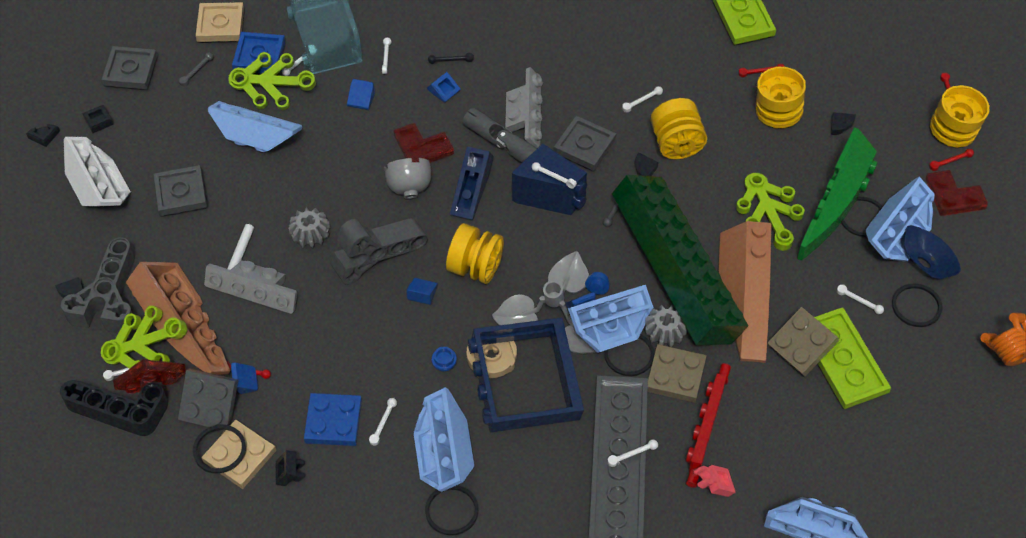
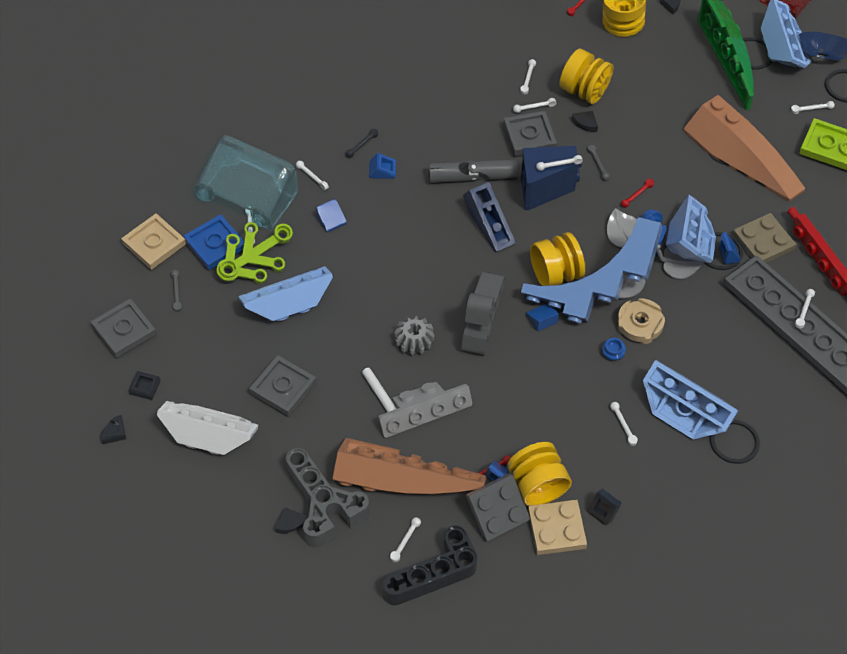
camera: 45 degrees left, 0 degrees up
lime plant [101,306,187,377] -> none
clear red plate [113,359,186,393] -> none
black piece [193,424,246,474] -> none
blue plate [304,393,362,446] -> none
light grey cylinder [384,158,431,199] -> none
clear red plate [393,123,454,162] -> none
dark blue window [468,318,584,432] -> none
light grey bracket [505,67,543,148] -> none
dark green brick [612,175,749,345] -> none
light grey gear [645,305,687,347] -> none
lime plant [736,173,805,251] -> none
dark tan plate [767,307,840,377] -> none
none -> yellow wheel [507,442,572,506]
none -> white hinge [513,98,557,113]
none -> medium blue arch [521,217,663,324]
none -> red hinge [621,179,654,208]
none -> blue slope [719,232,741,264]

